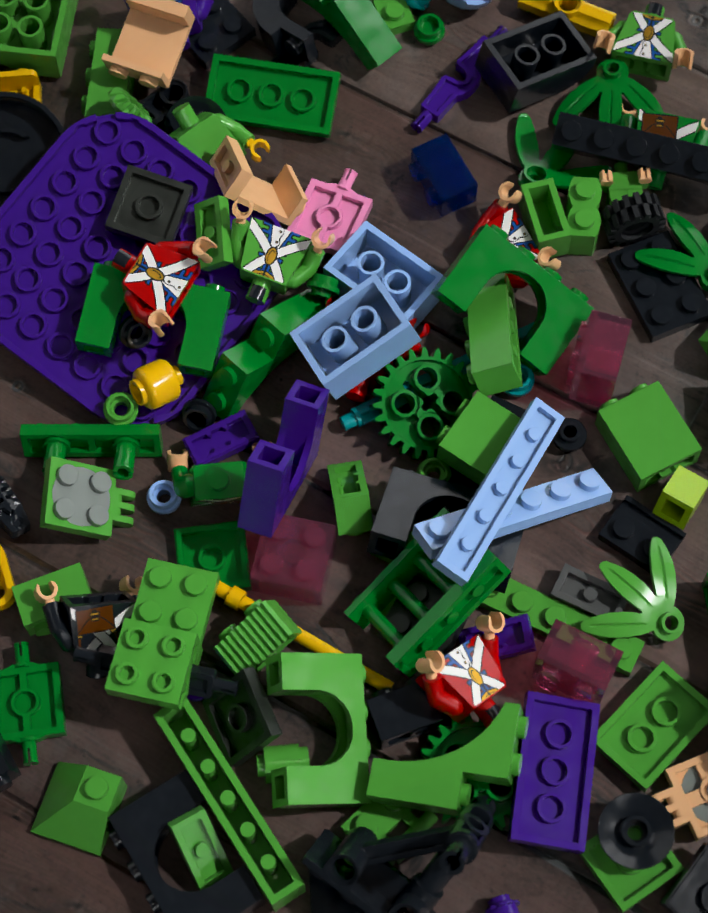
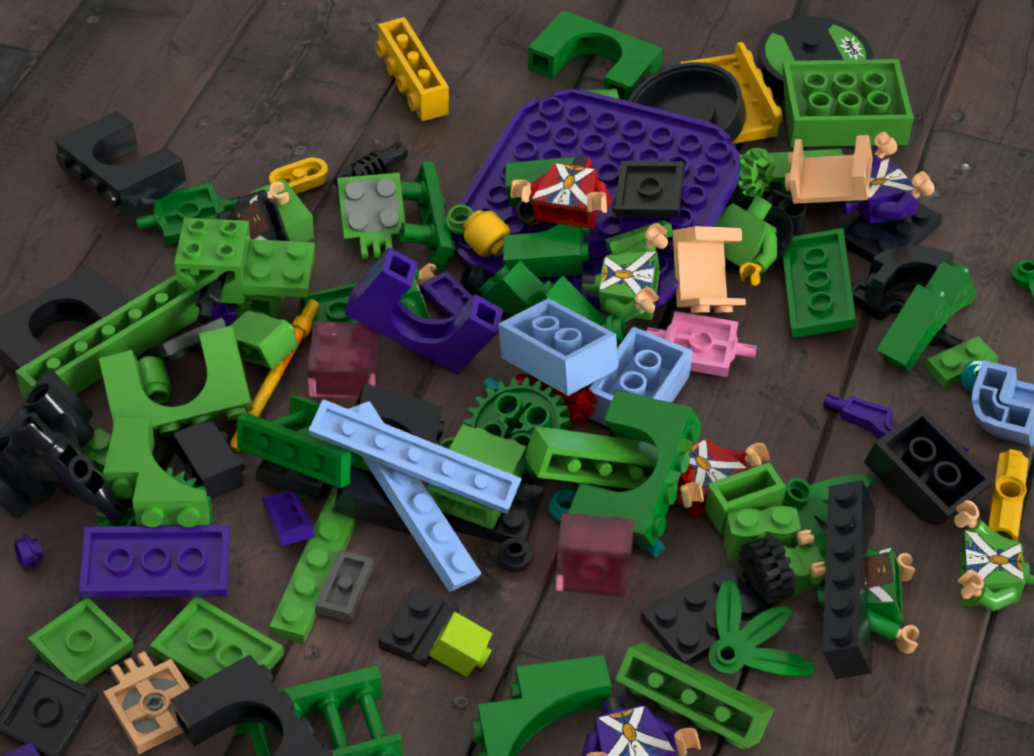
camera: 75 degrees right, 20 degrees down
bright green slope [30,762,128,857] -> none
bright green plate [167,805,234,891] -> none
bright green arch [327,460,373,536] -> none
clear blue brick [408,133,478,217] -> none
green plate [413,13,445,45] -> none
torso [415,611,506,728] -> none
clear pink brick [532,619,624,704] -> none
green plant [553,59,664,126] -> none
bright green plant [580,537,685,641] -> none
bright green brick [595,381,702,492] -> none
black dish [598,793,675,870] -> none

